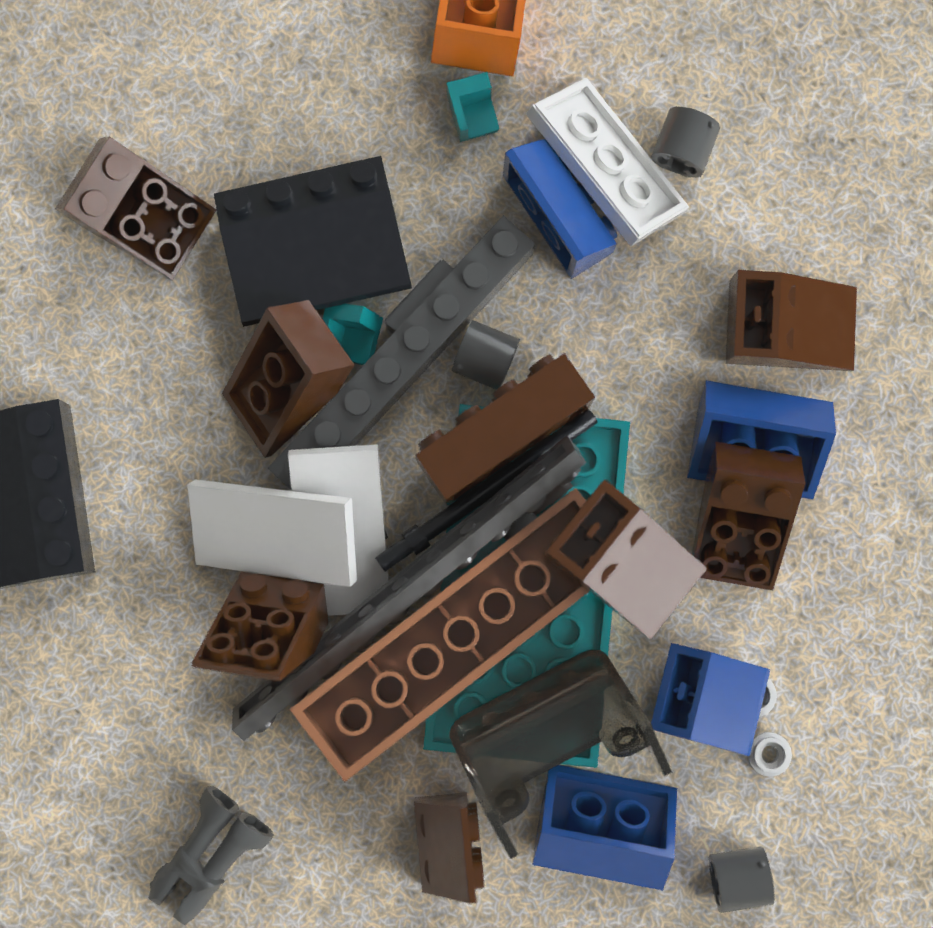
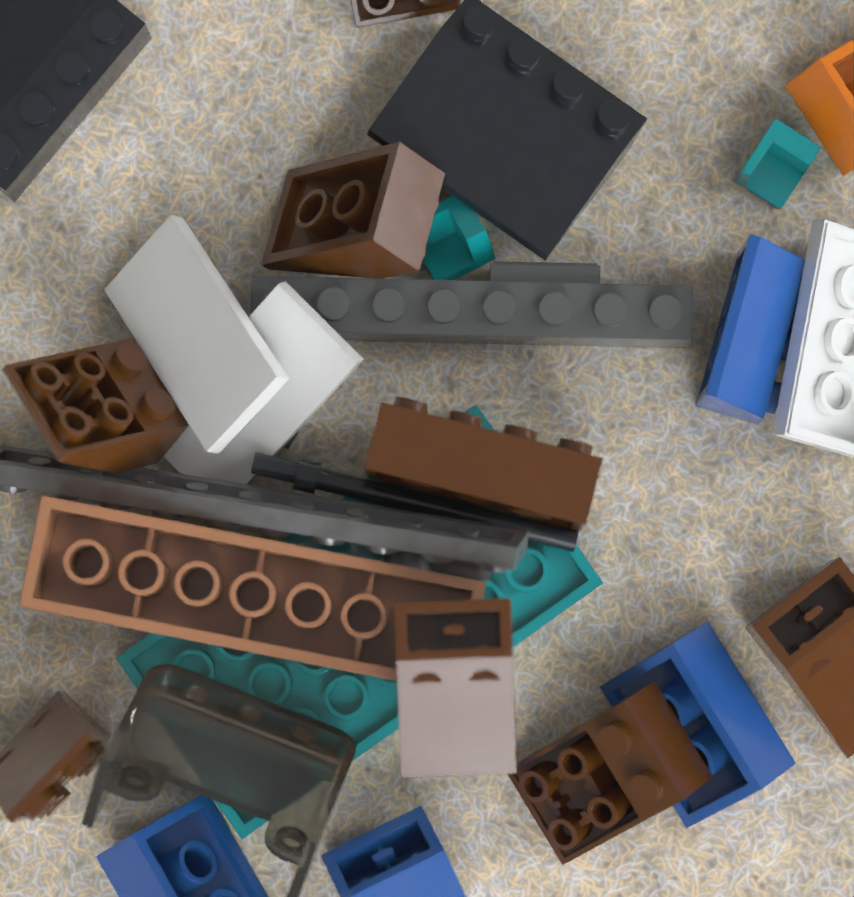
camera: 50 degrees right, 0 degrees up
dark grey piece [452,320,520,390] -> none

